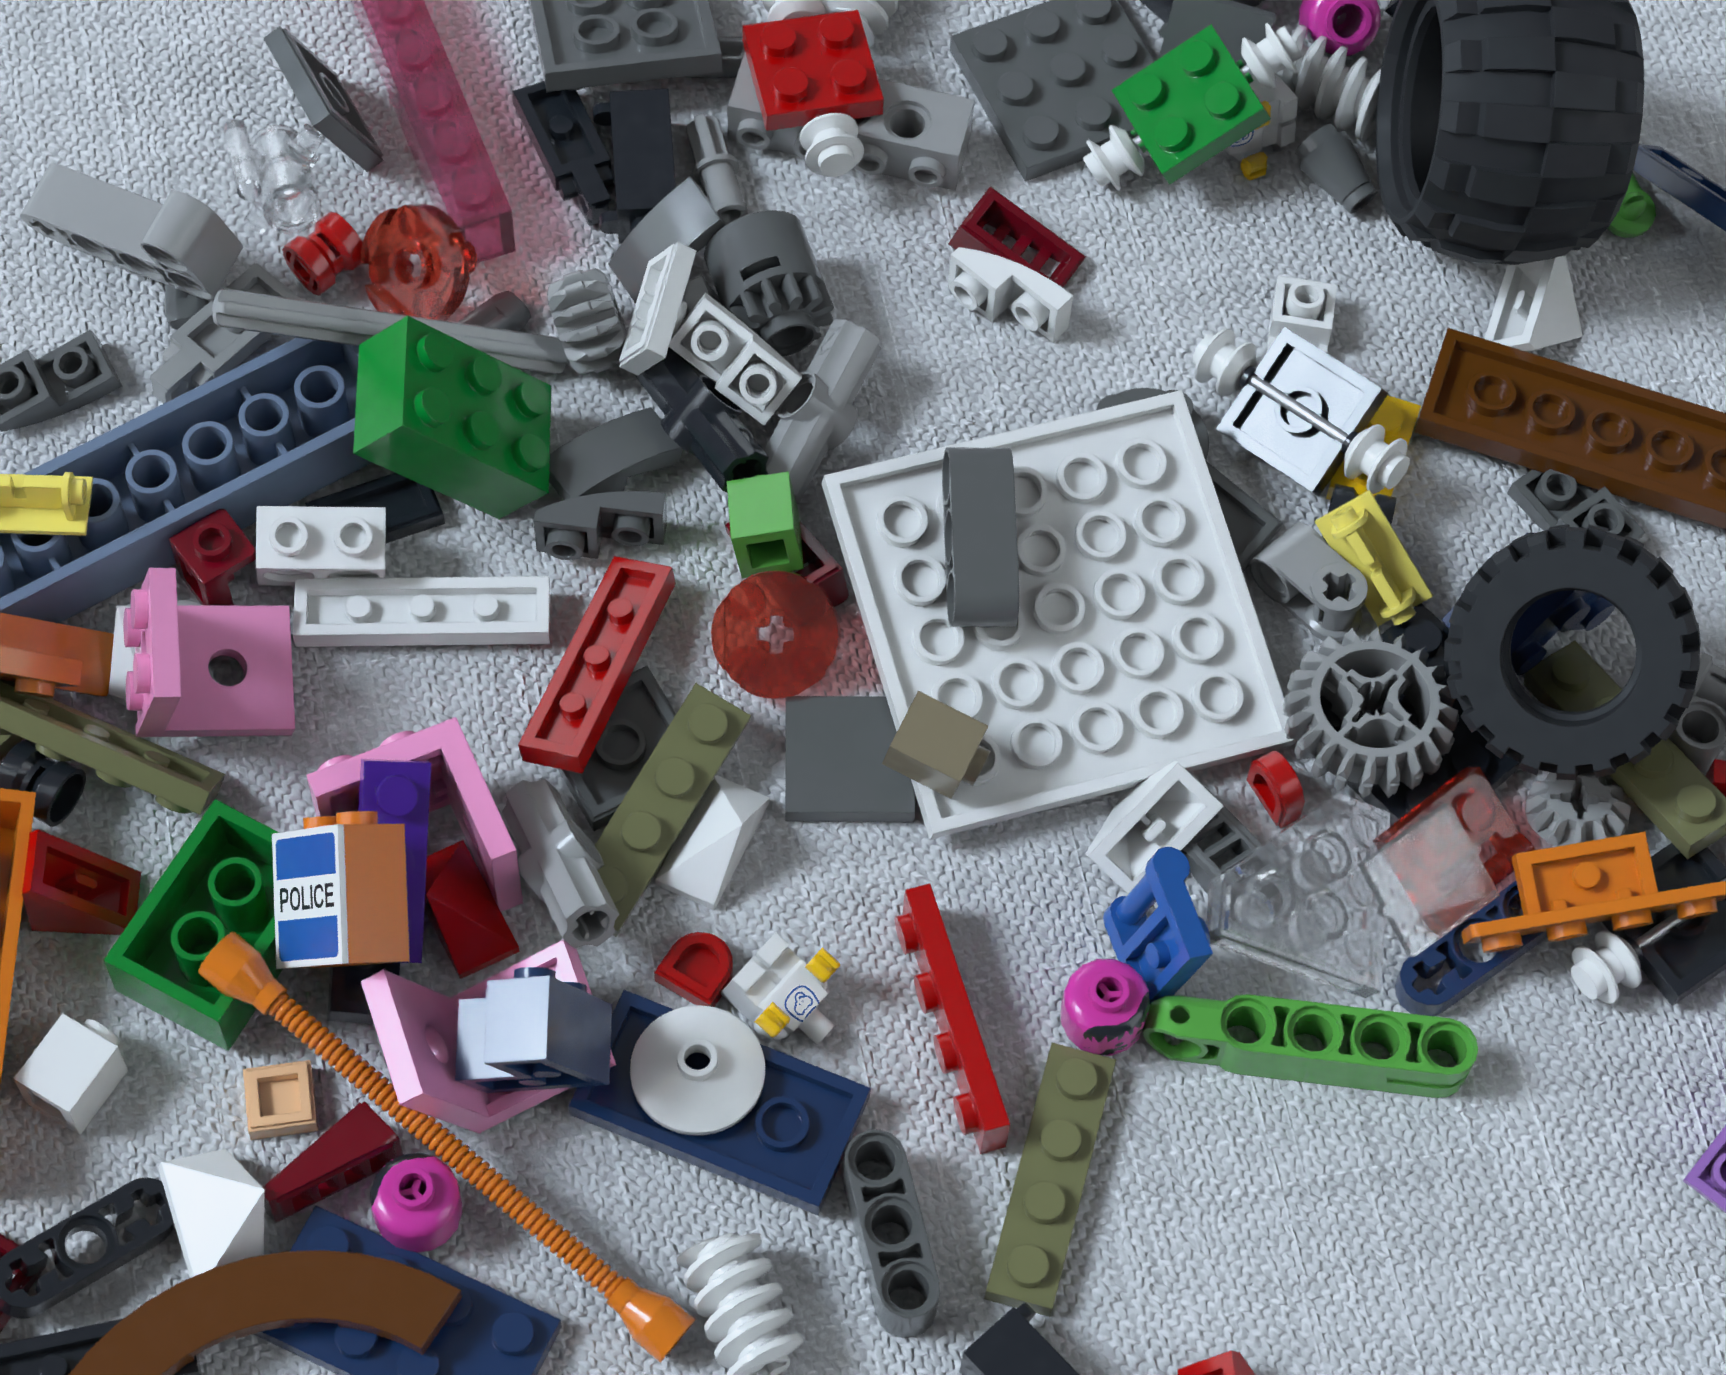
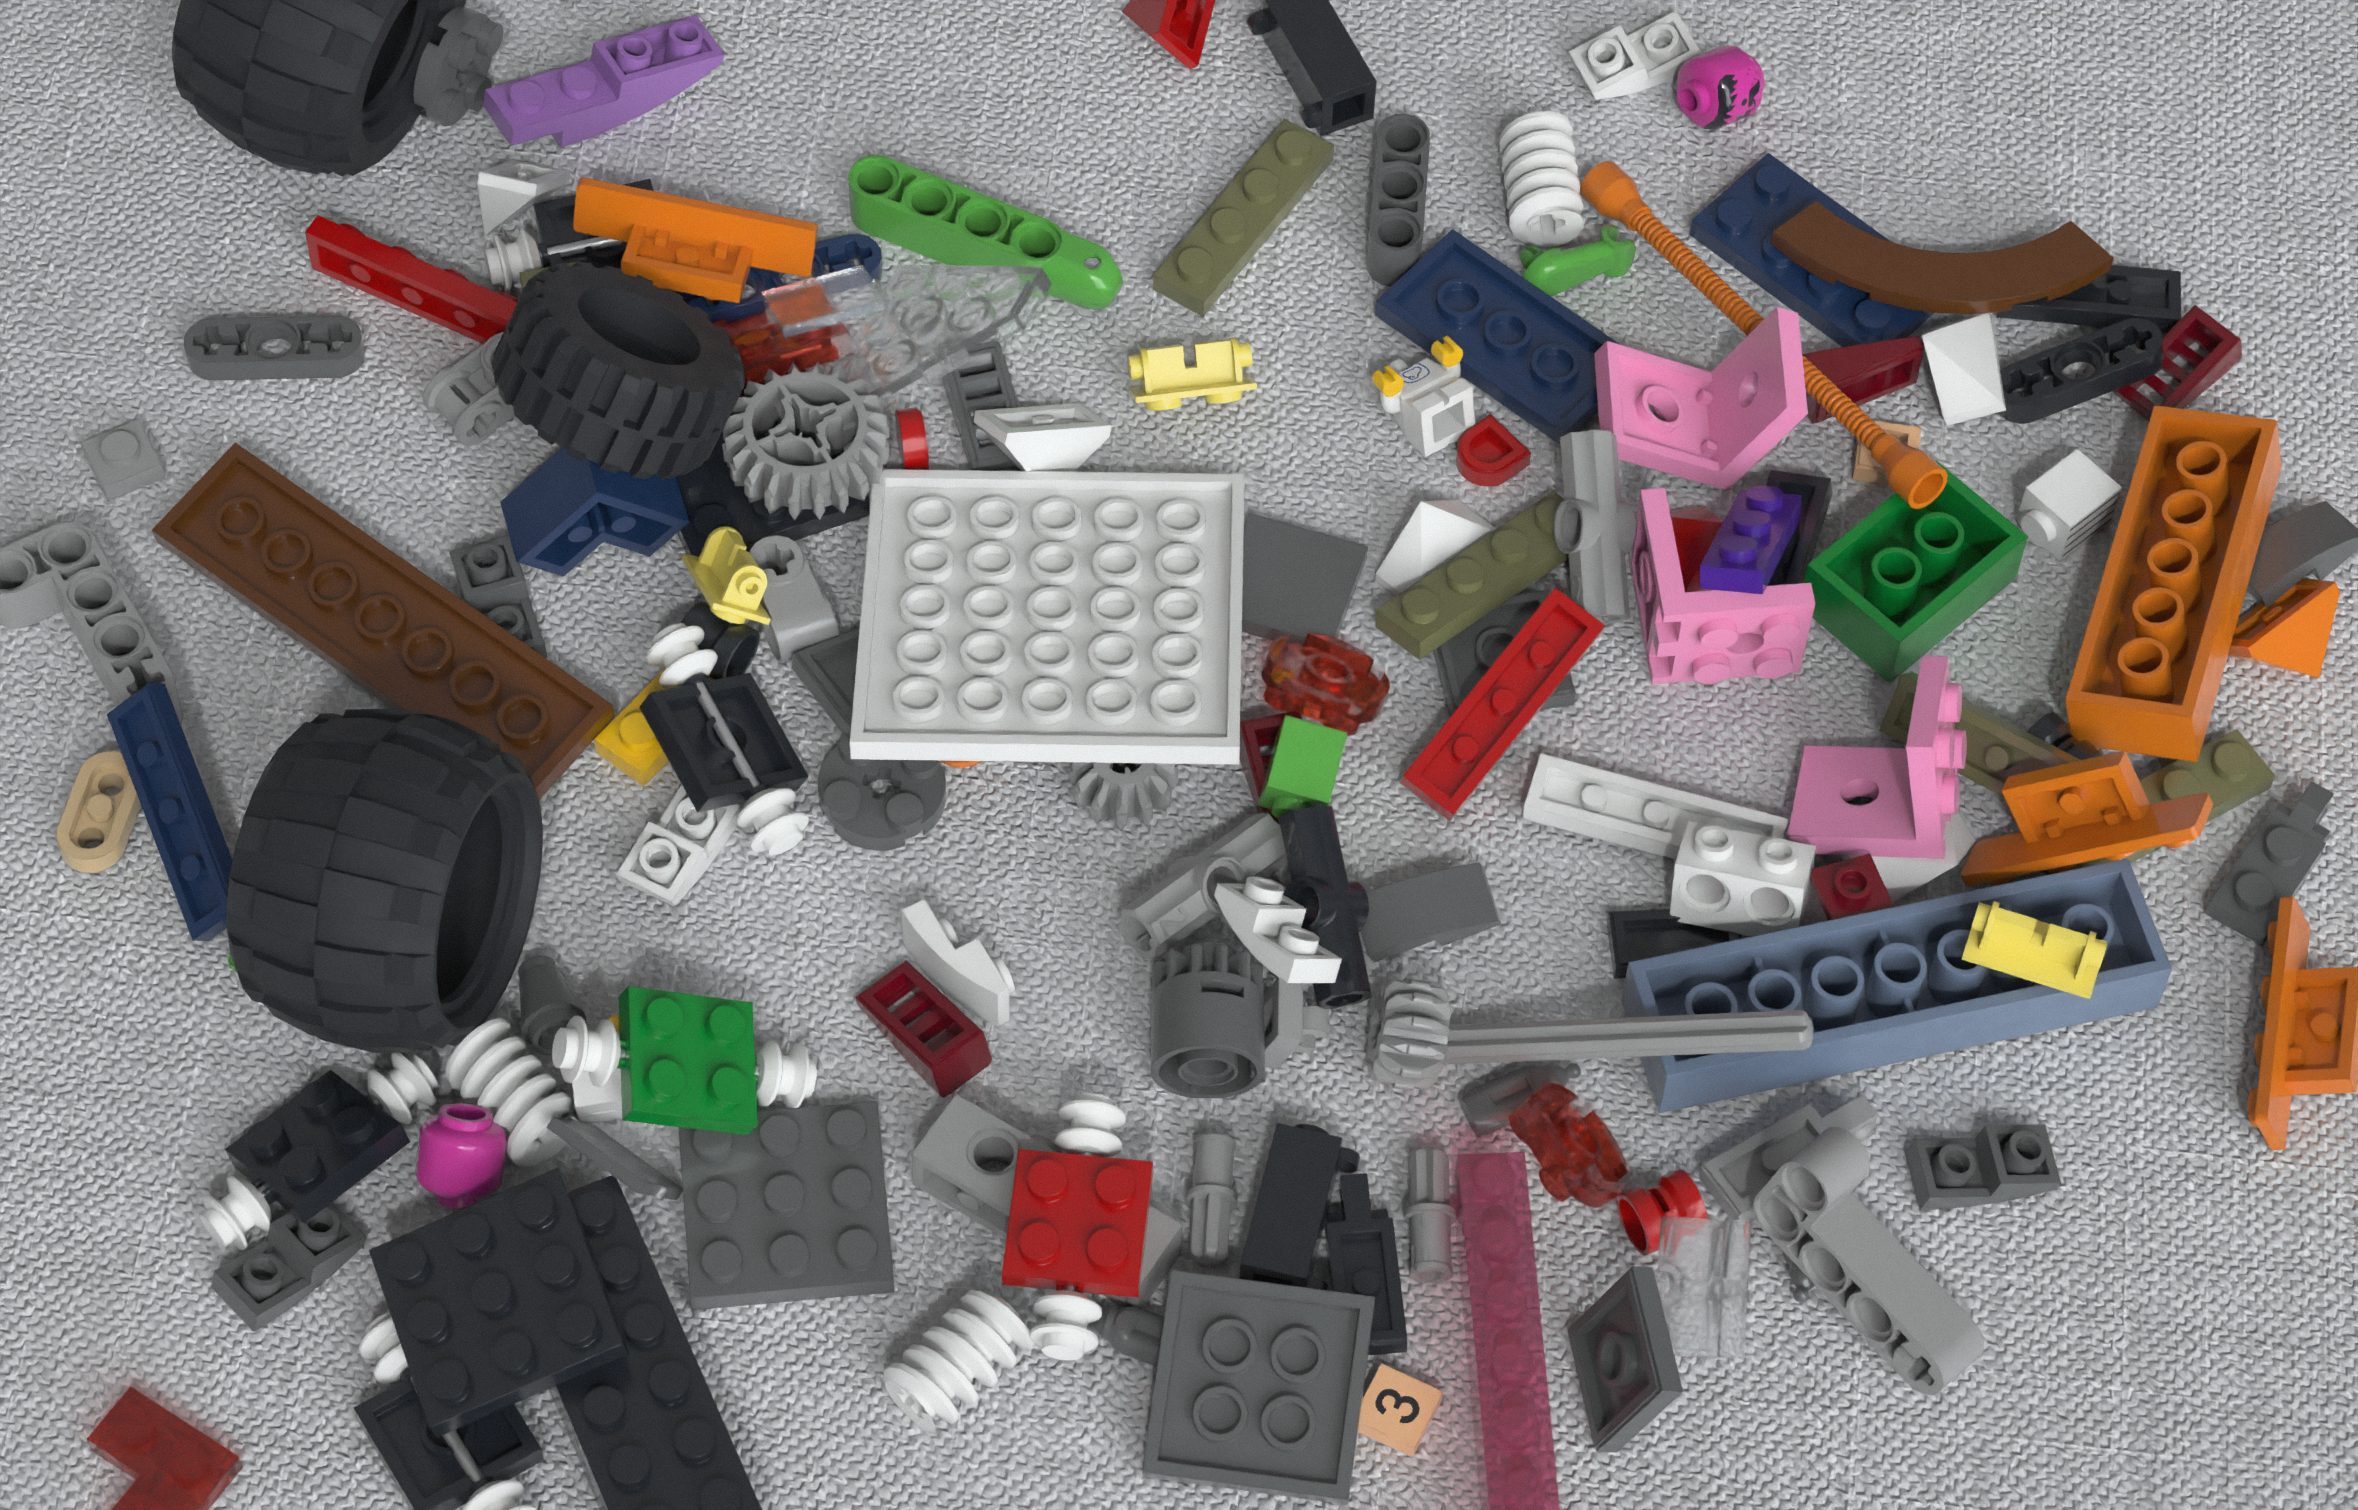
camera: 160 degrees left, 5 degrees down
red slope [22,829,141,935] -> none
piece [272,811,409,969] -> none
green brick [353,315,552,519] -> none
dark pink head [370,1152,463,1253] -> none
dark blue brick [455,967,612,1093] -> none
dark grey slope [534,491,667,560] -> none
slope [608,176,726,304] -> none
white plate [619,242,697,376] -> none
white dish [630,1006,765,1135] -> none
dark tan brick [882,691,990,799] -> none
red plate [895,883,1010,1154] -> none
dark grey beam [942,447,1019,627] -> none
dark pink head [1061,959,1150,1056] -> none
blue plate [1103,847,1213,1004] -> none
none -> light yellow hinge [1127,337,1257,410]
none -> light nougat tile [1358,1363,1443,1457]
none -> light grey axle [1403,1147,1457,1283]
none -> bright green piece [1520,224,1636,297]

